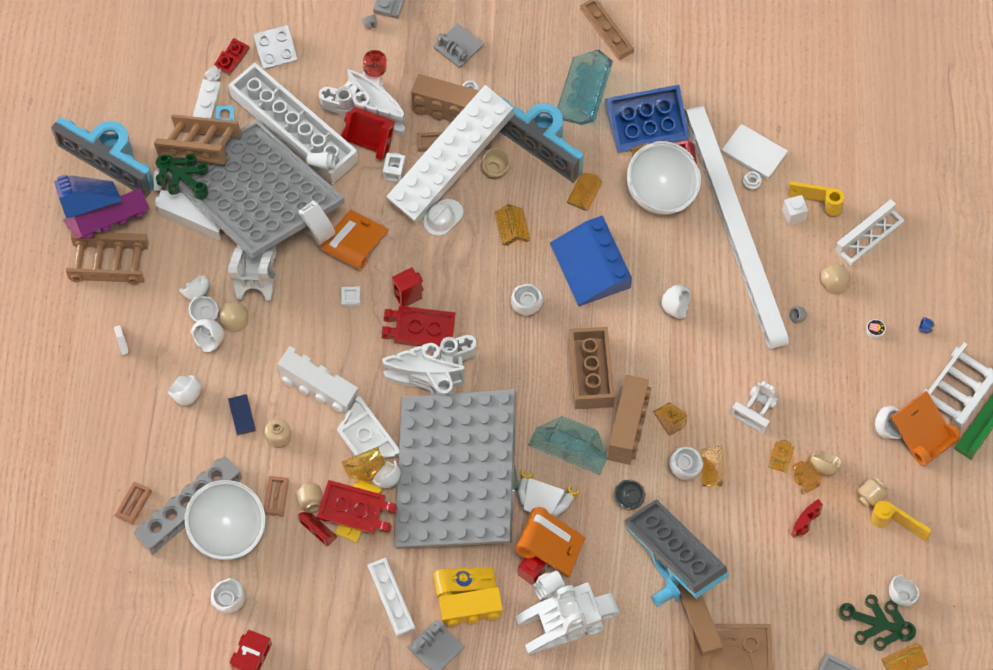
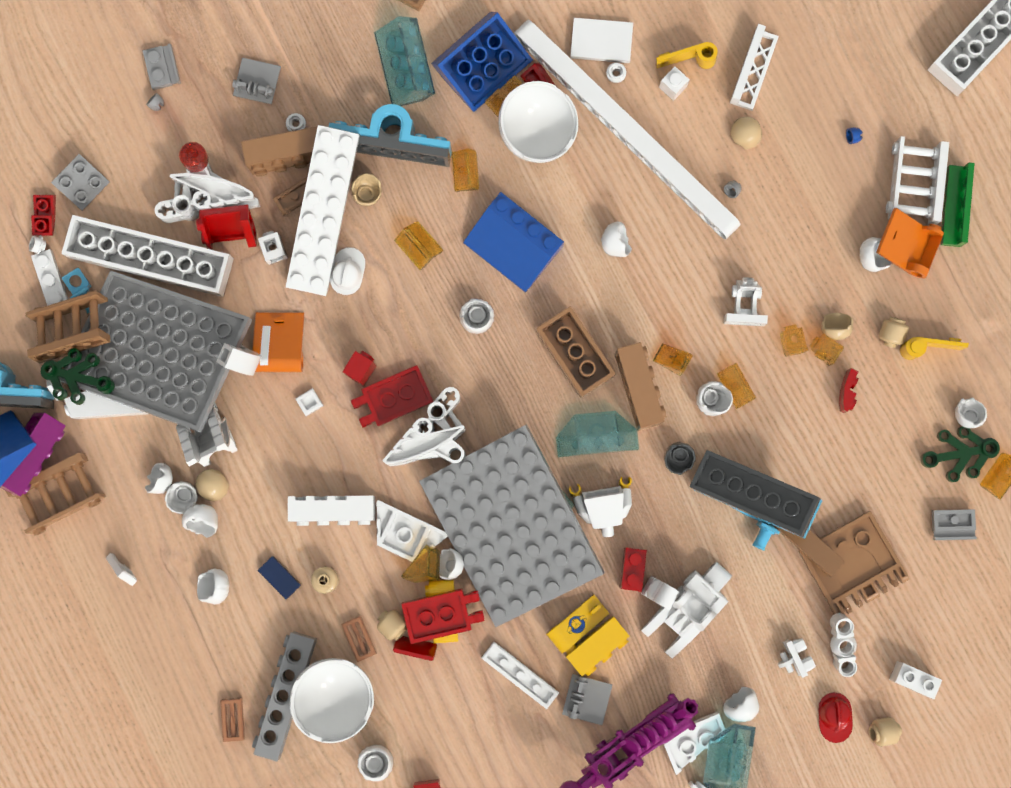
camera: 25 degrees left, 20 degrees up
white cone [307,151,336,170] -> none
orange door [515,507,585,577] -> none
tile [866,319,886,339] -> none

